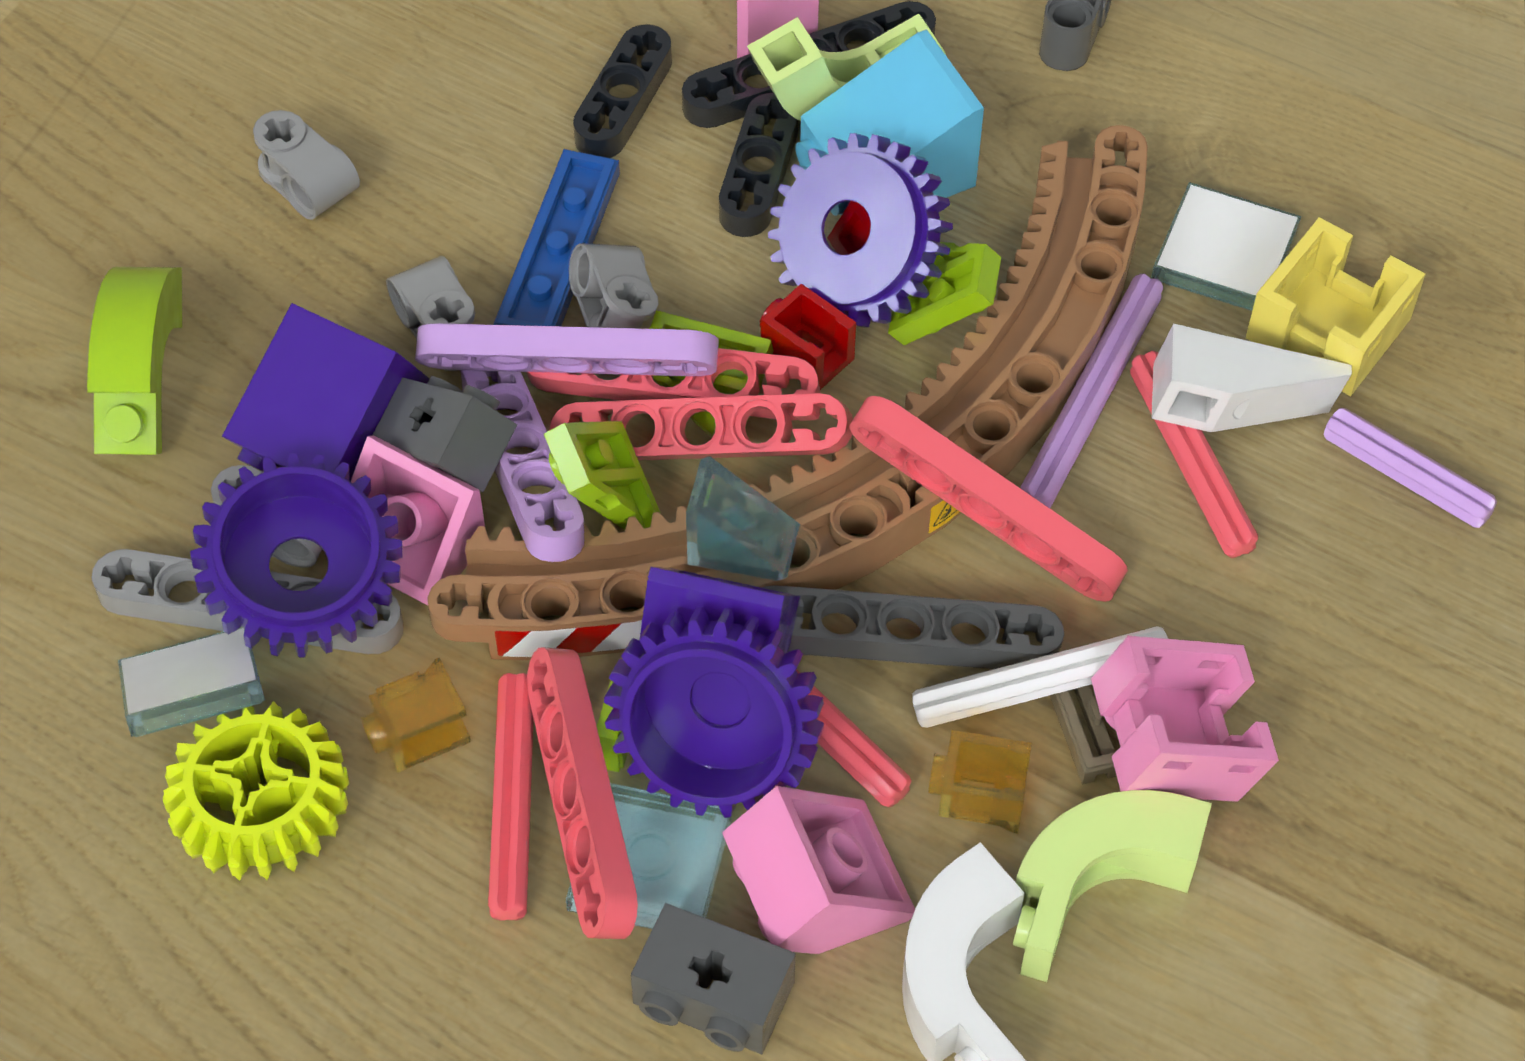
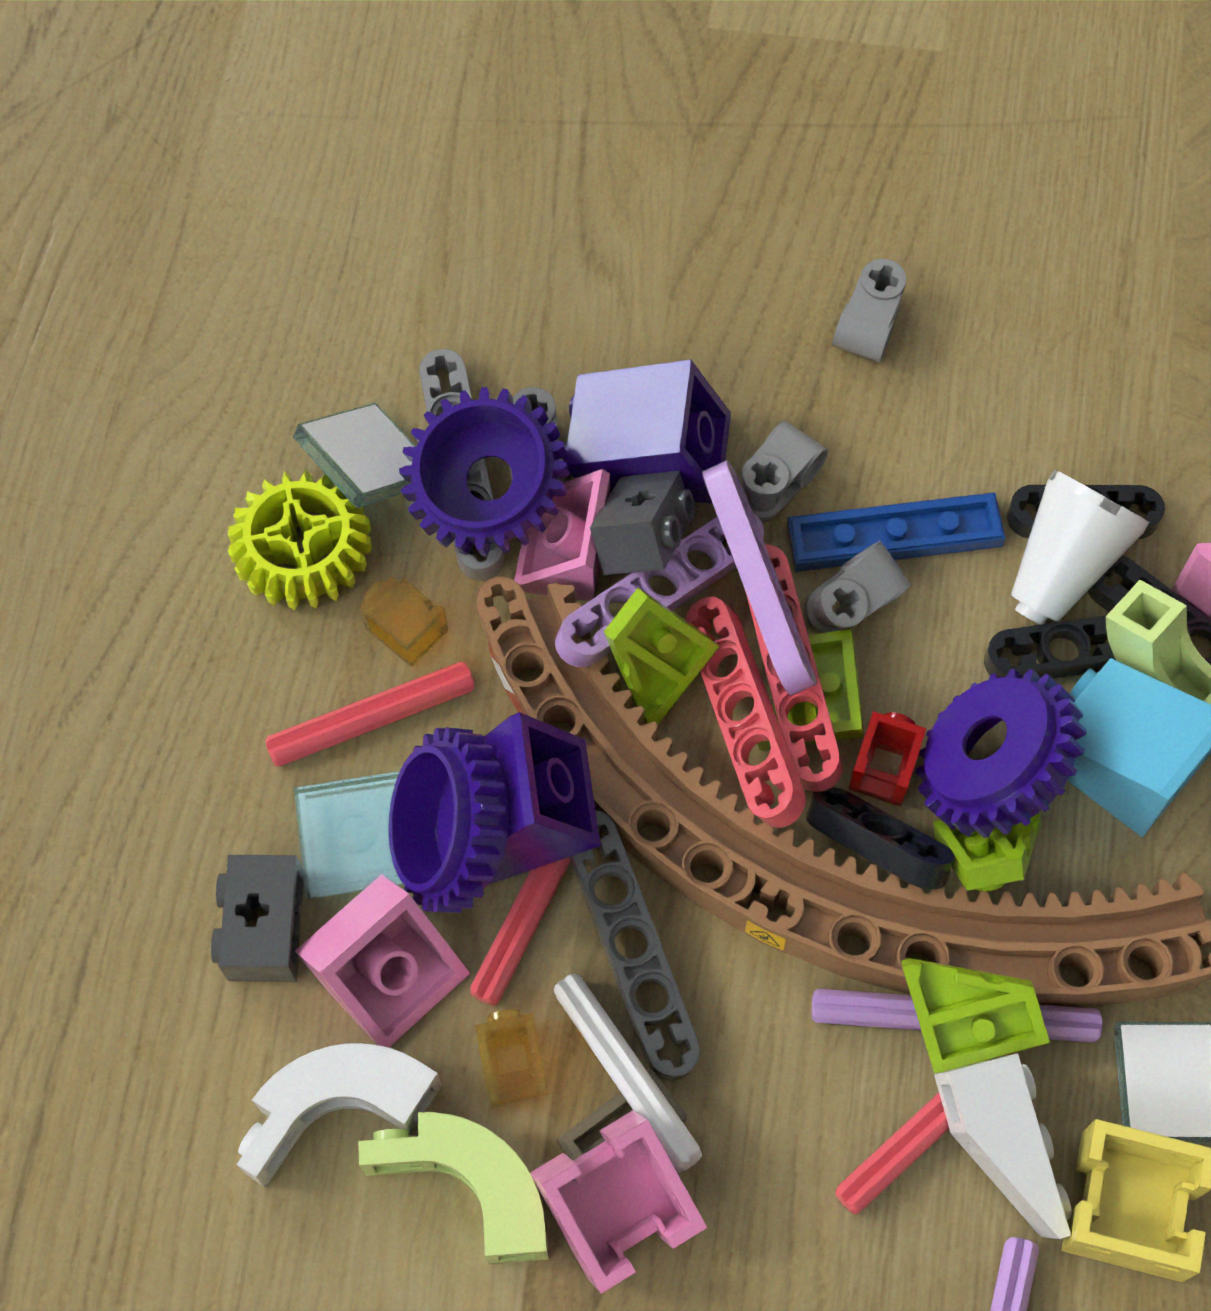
camera: 70 degrees right, 10 degrees up
lime arch [87,267,182,455] -> none
coral beam [527,647,638,939] -> none
clear light blue slope [686,456,800,581] -> none
coral beam [850,396,1128,602] -> none
none -> black beam [806,787,955,889]
none -> lime wing [901,958,1050,1074]
none -> white cone [1011,469,1150,625]

